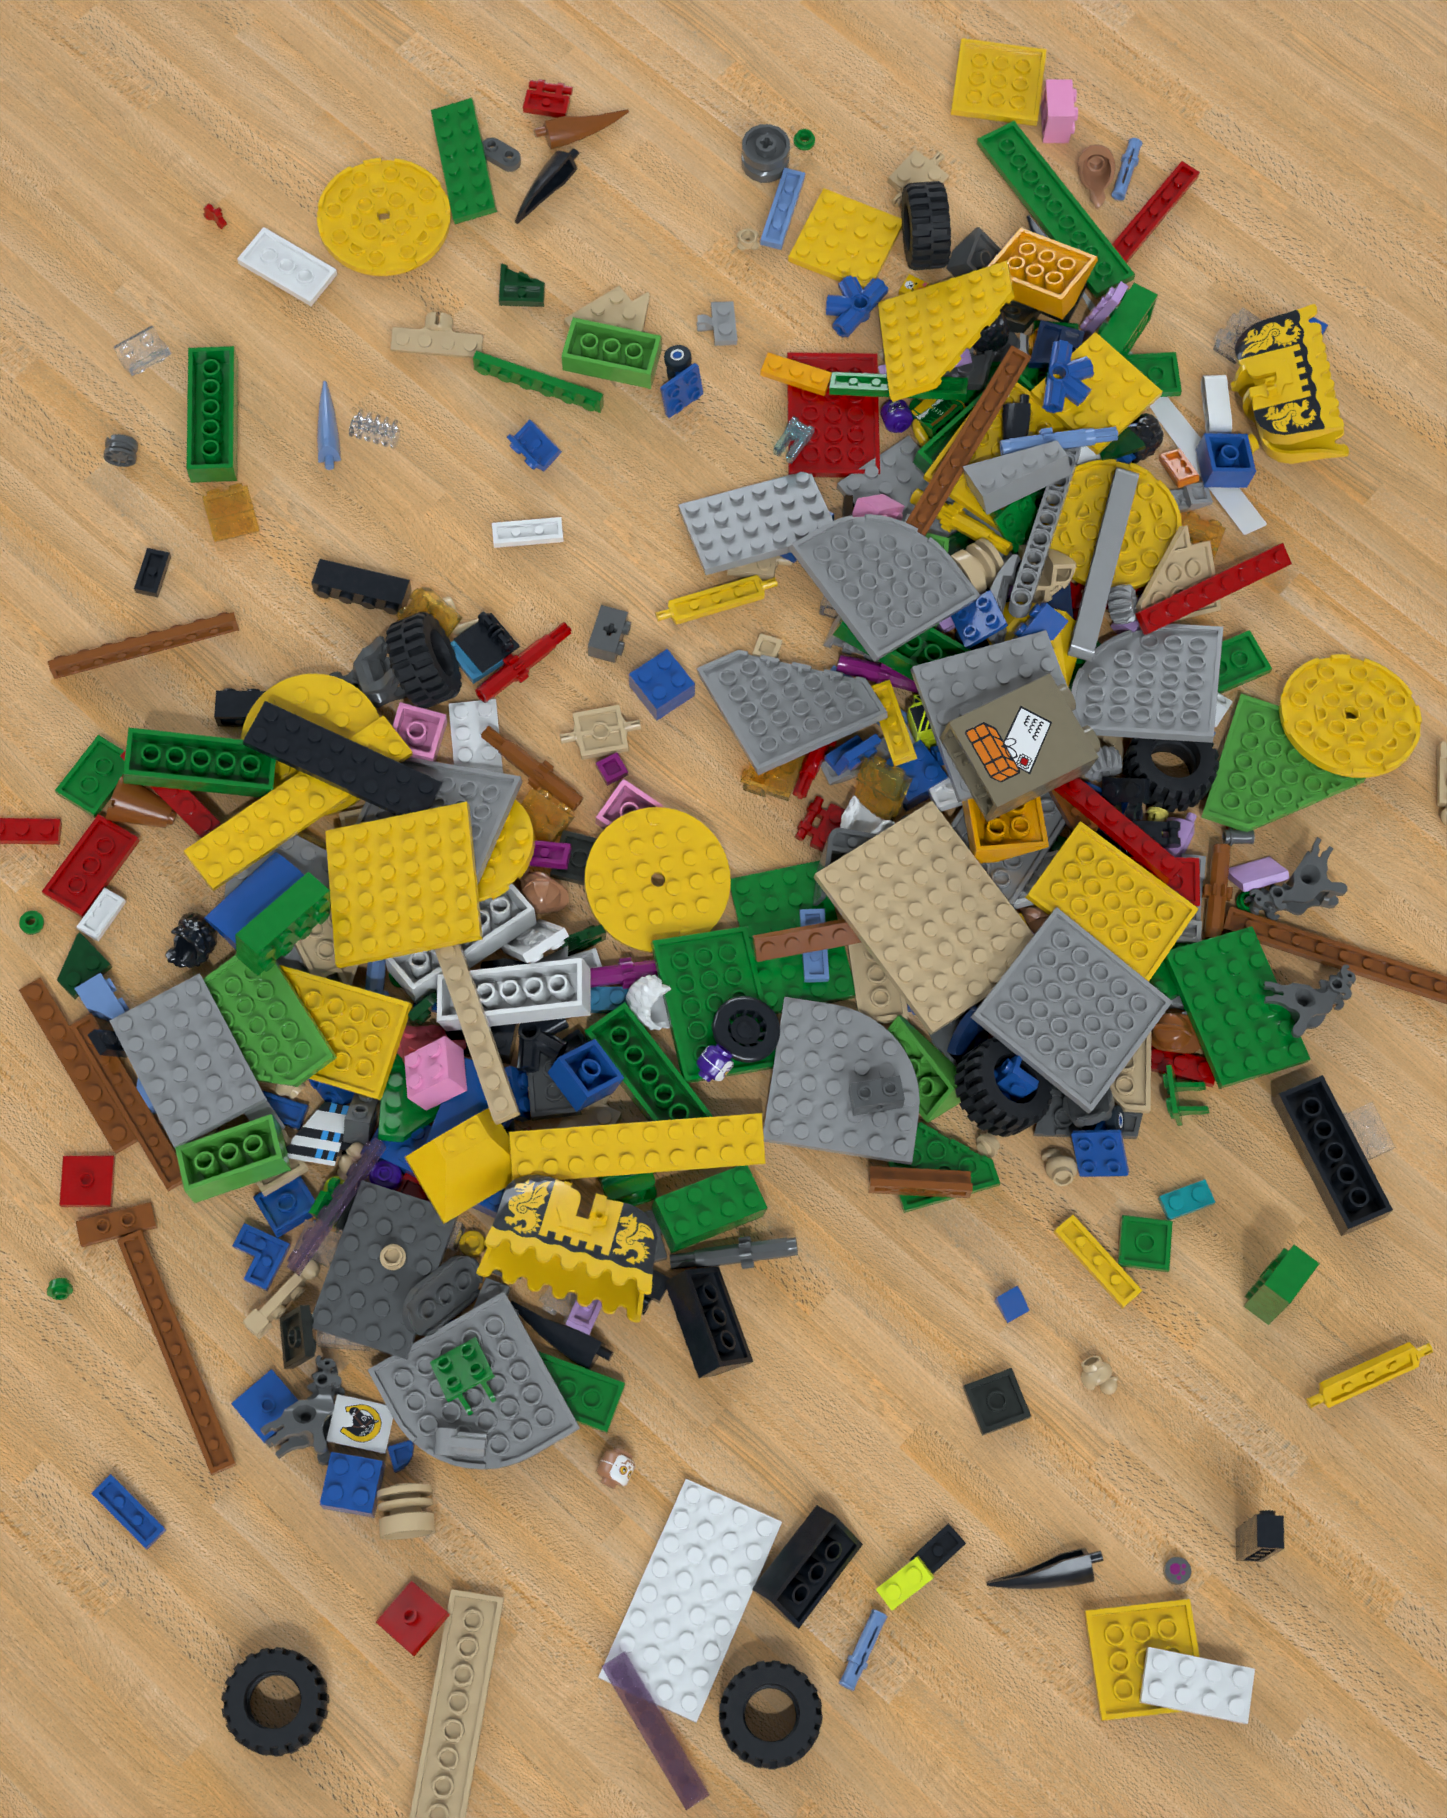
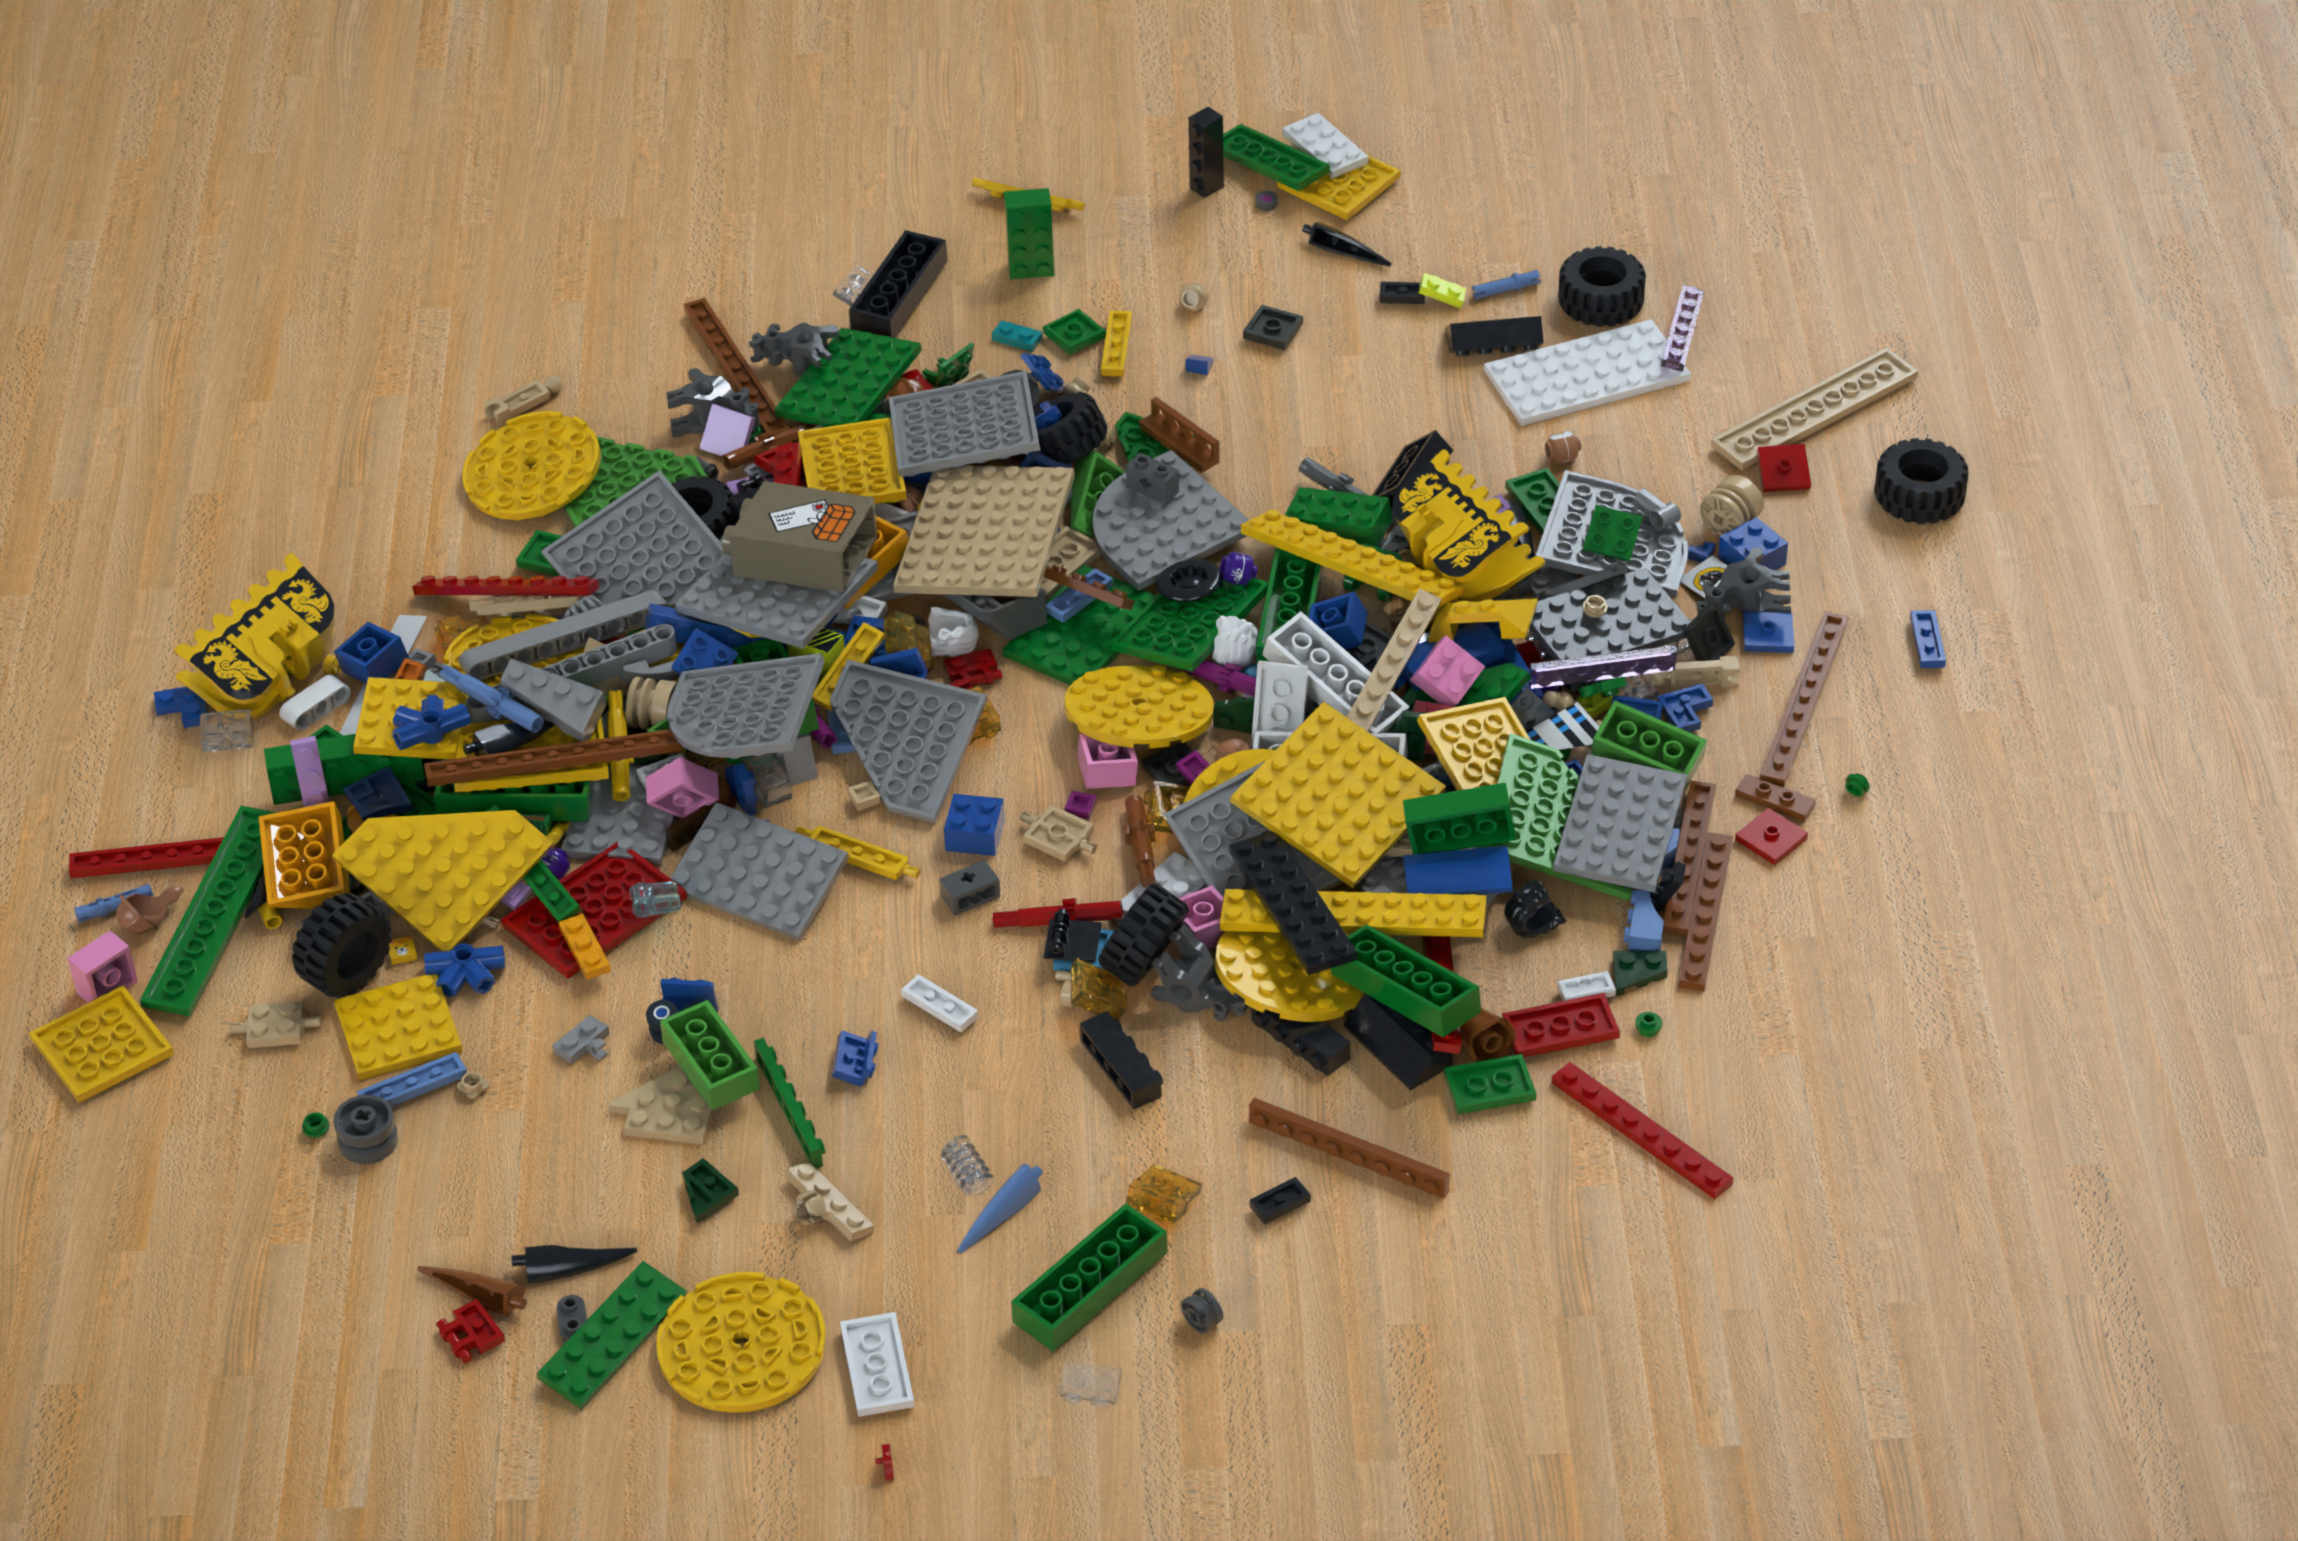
camera: 130 degrees left, 25 degrees down
none -> green plate [1223,124,1331,191]

